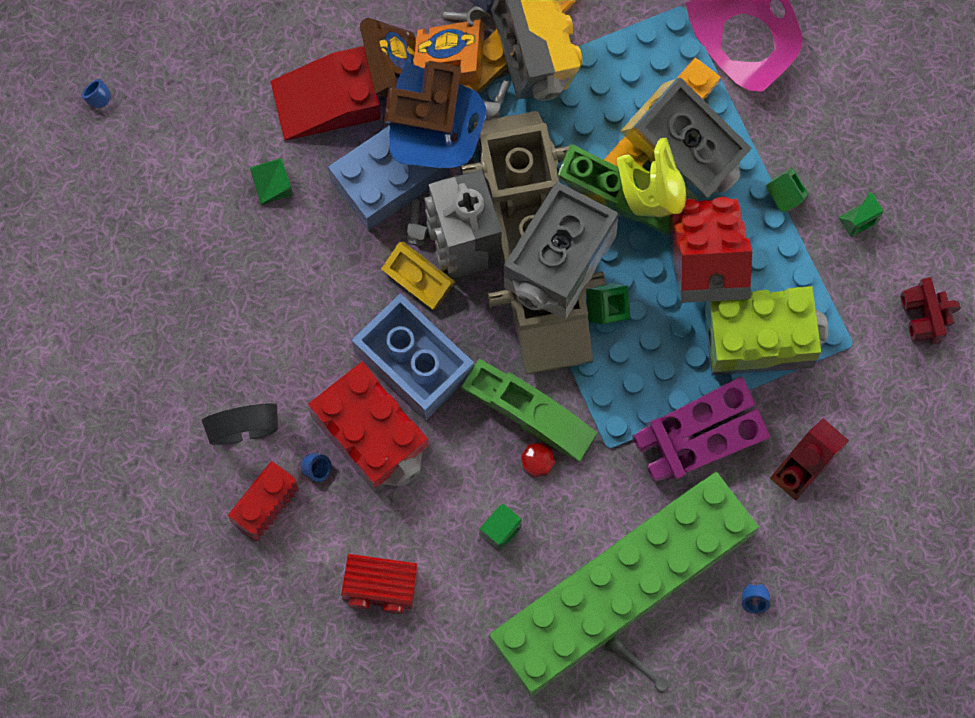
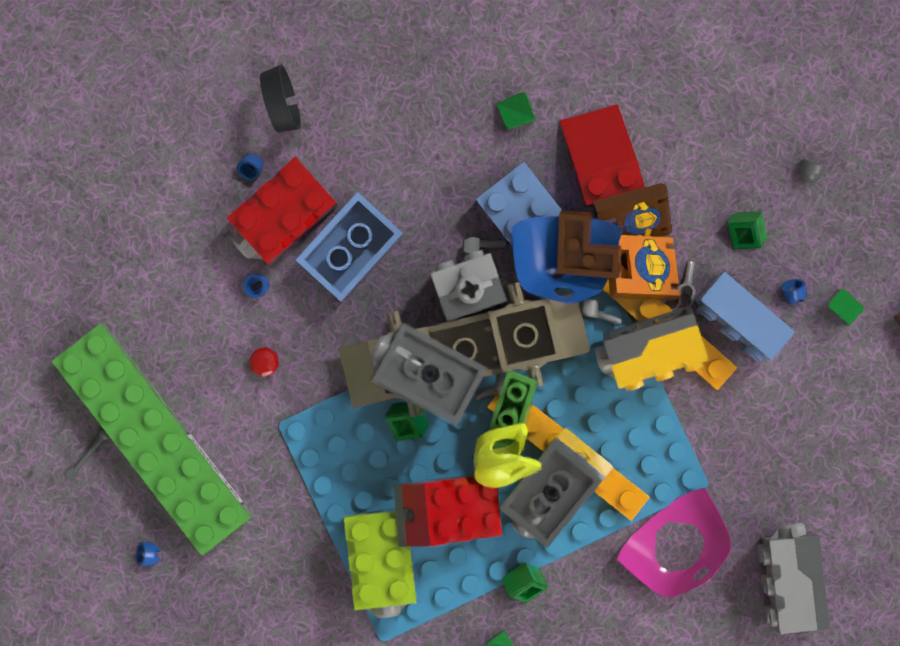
camera: 85 degrees right, 15 degrees up
red brick [227,461,299,541] -> none
red brick [341,554,418,614] -> none
yellow plate [381,241,455,310] -> none
bright green slope [461,358,597,463] -> none
green slope [479,504,522,551] -> none
magenta hips [632,376,771,482] -> none
dark red slope [770,418,849,501] -> none
none -> blue hinge [243,273,270,298]

